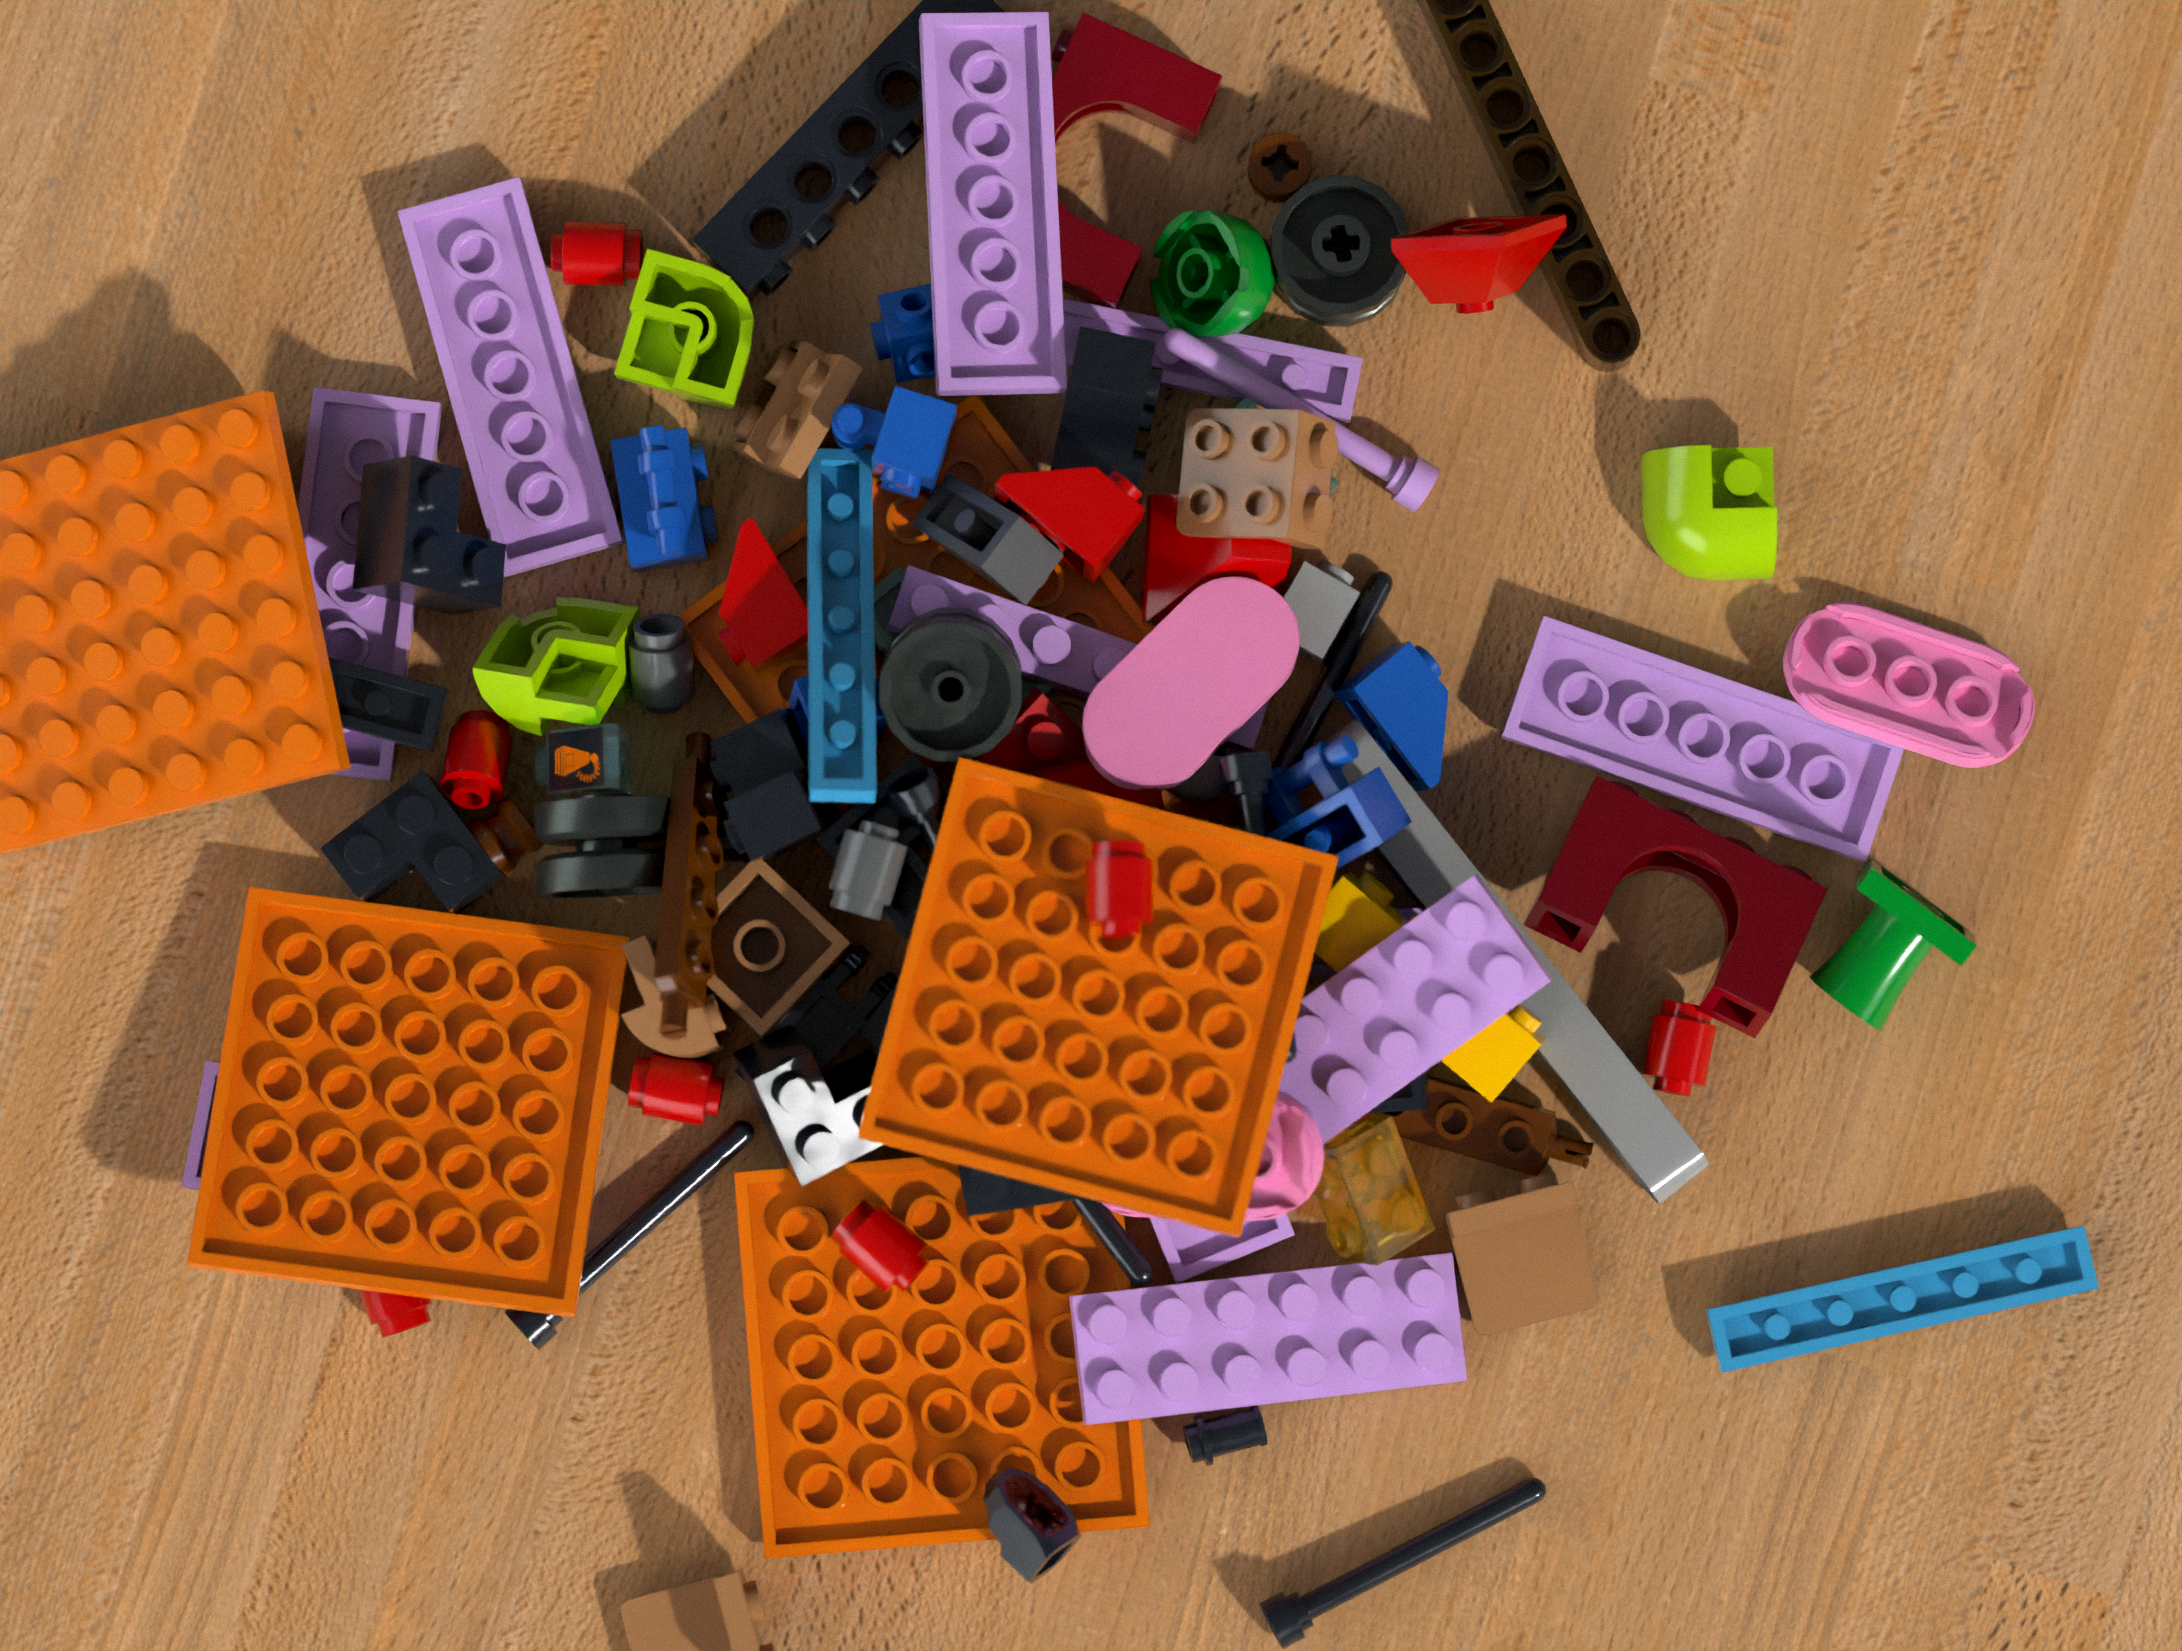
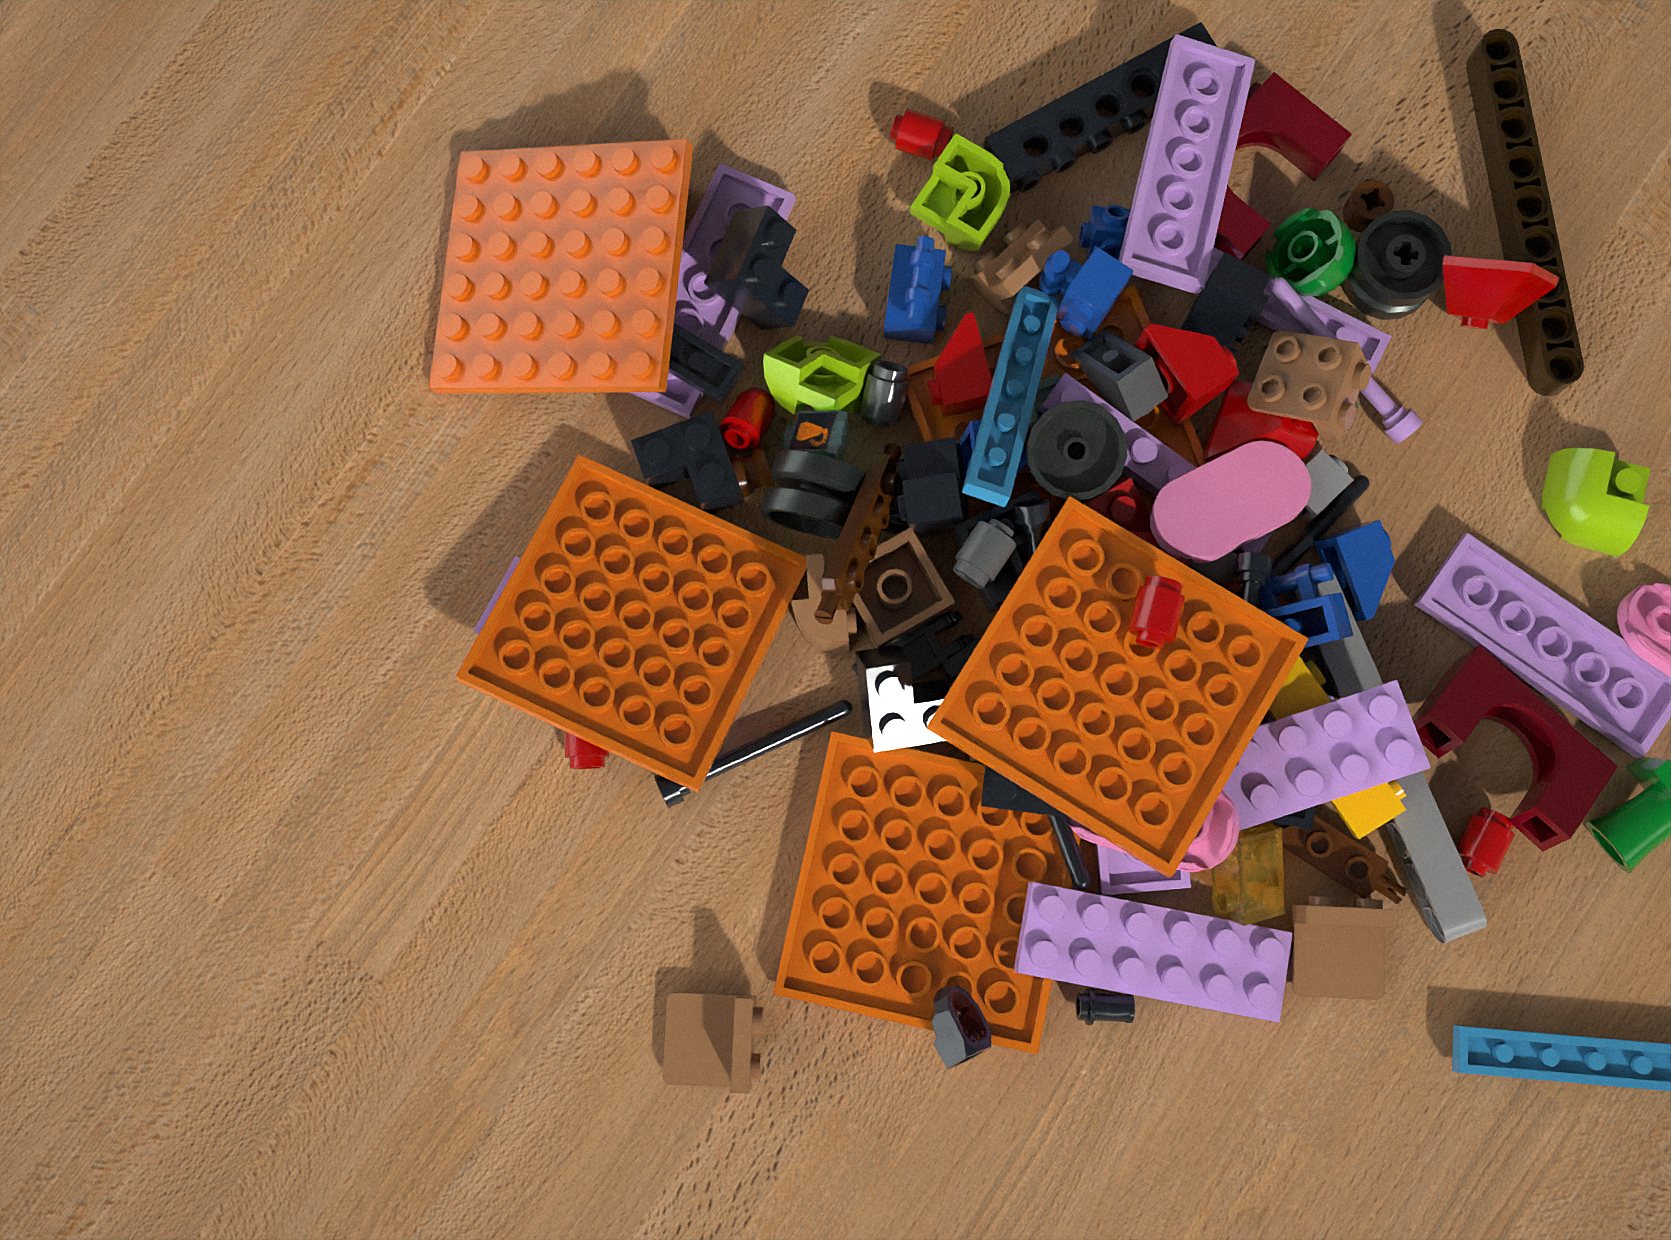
camera: 20 degrees right, 5 degrees down
lavender plate [397,177,624,578] -> none
red brick [628,1052,725,1126] -> none
red brick [832,1198,929,1293] -> none
black piece [1259,1478,1546,1649] -> none

